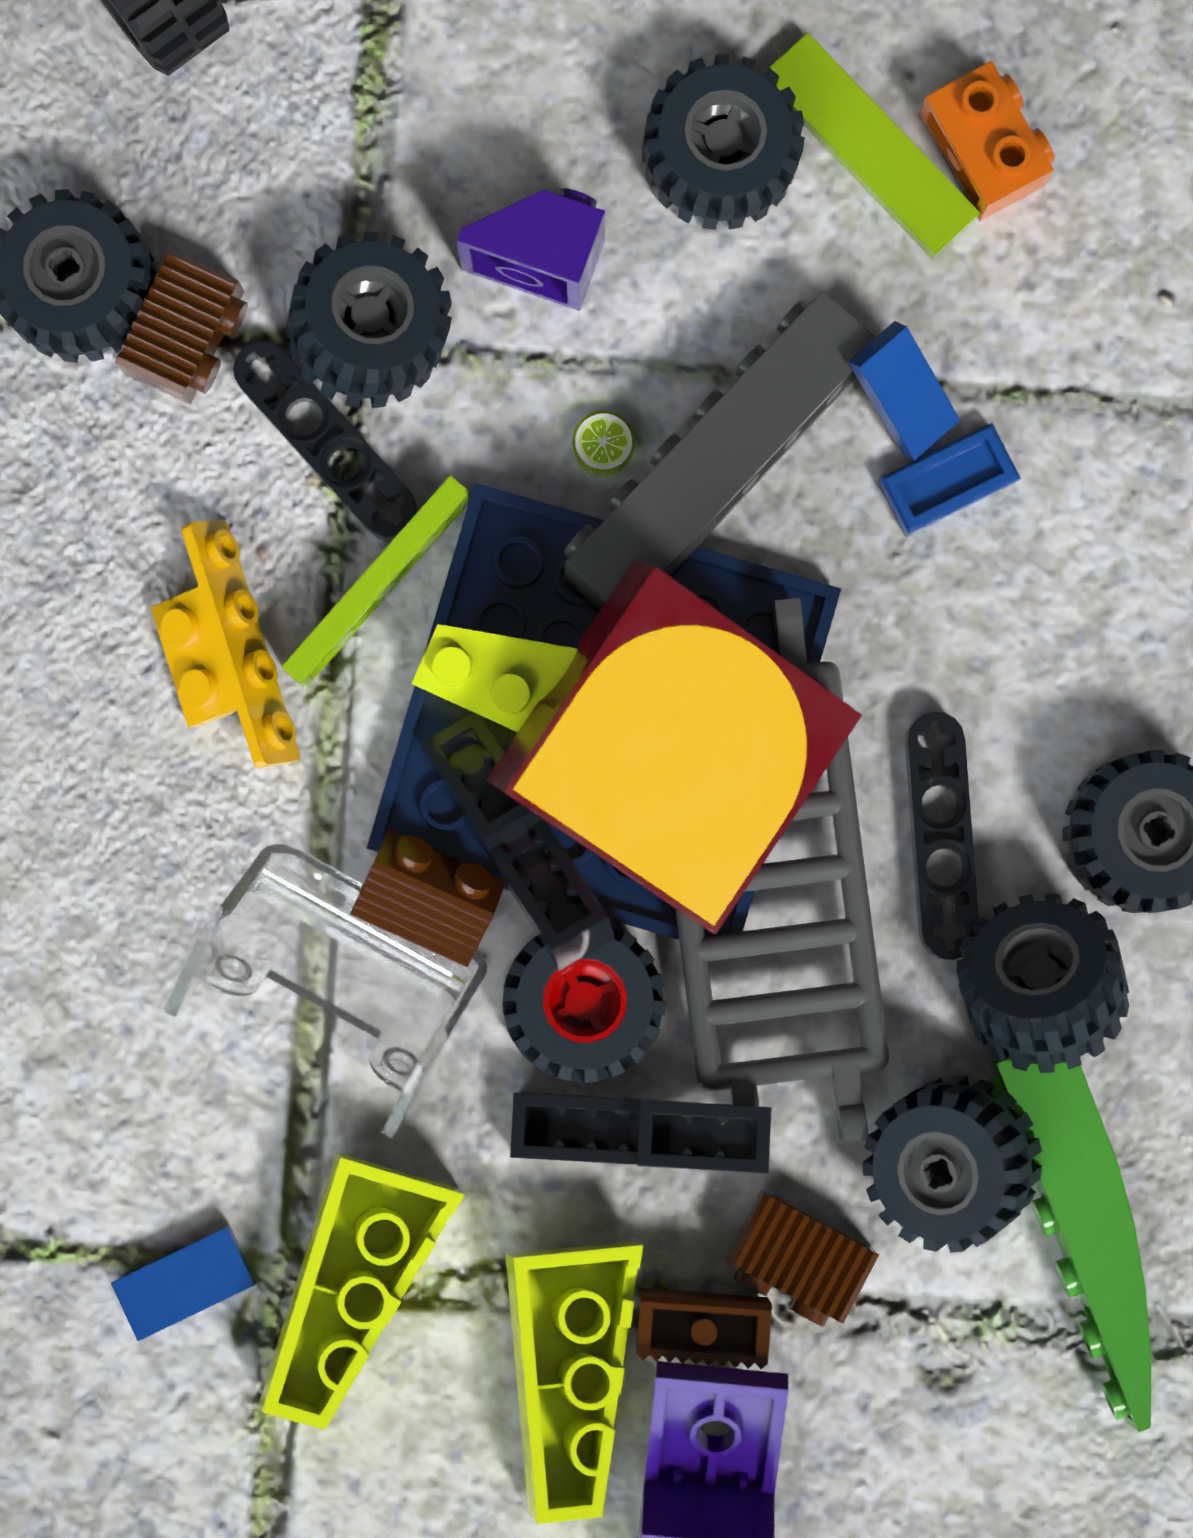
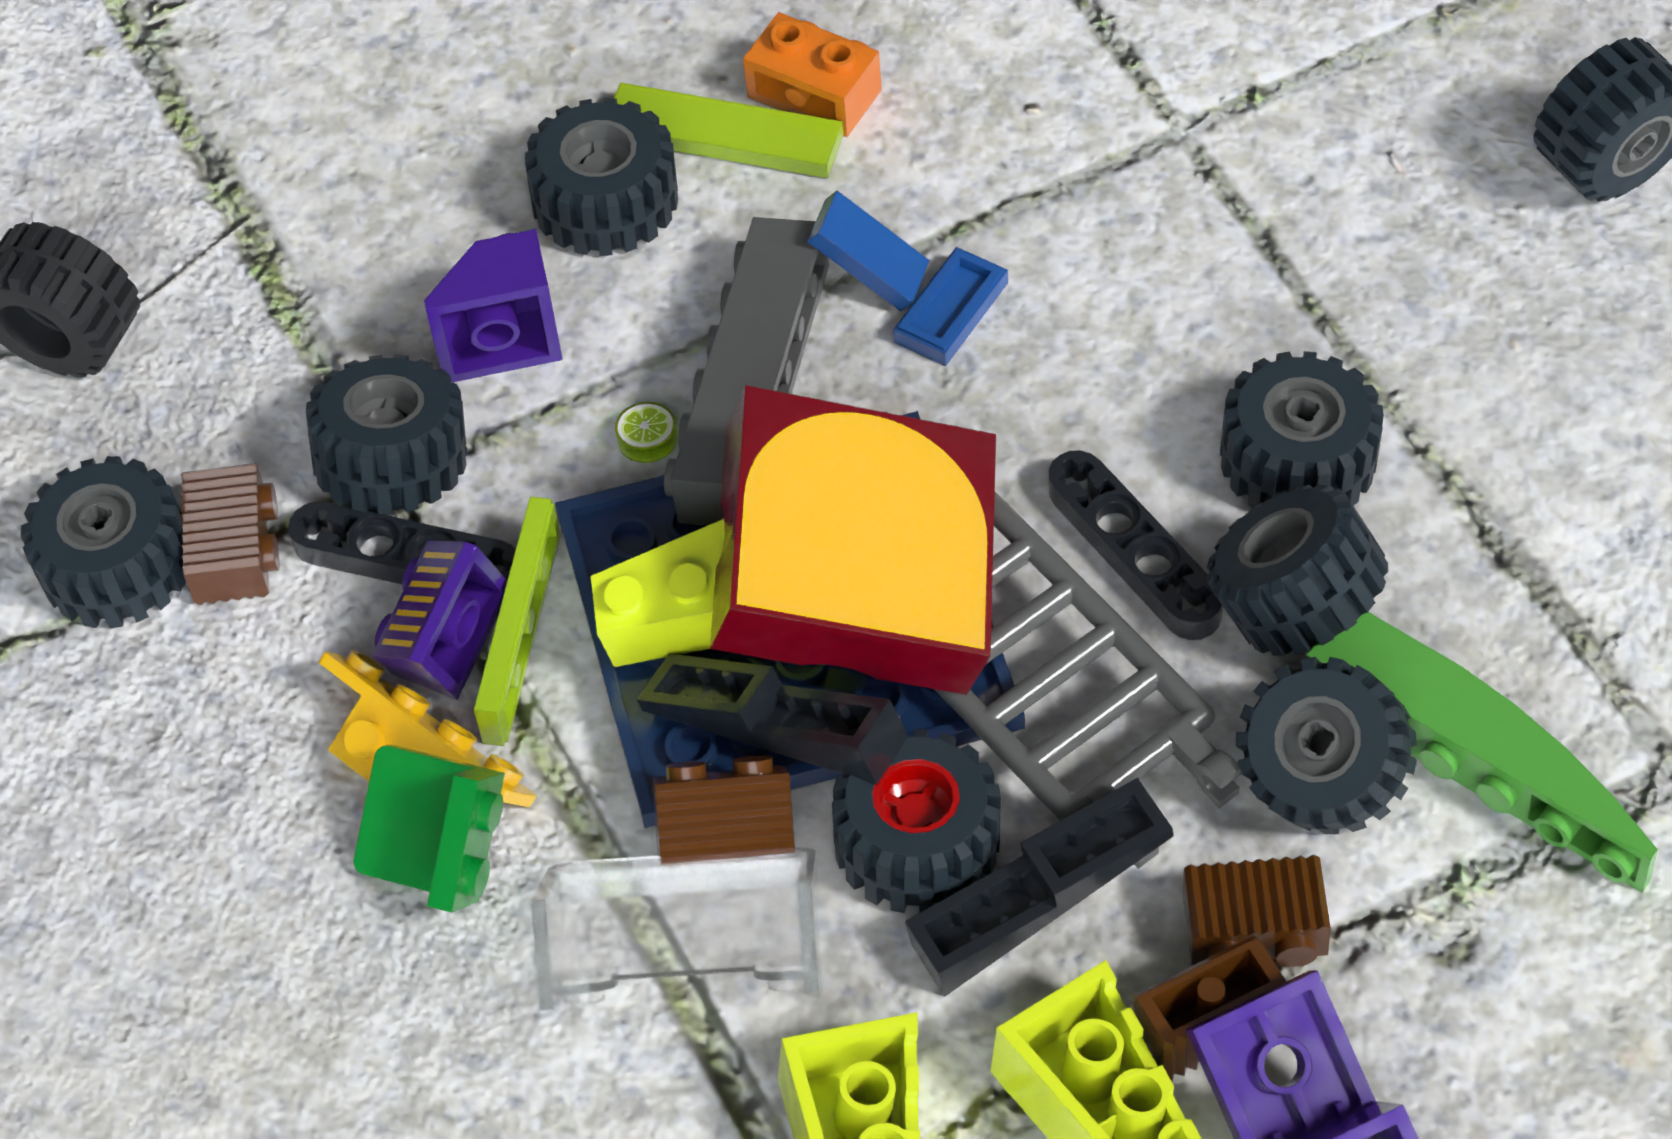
camera: 25 degrees left, 30 degrees down
none -> green bracket [353,744,505,913]
none -> dark purple slope [372,540,507,700]

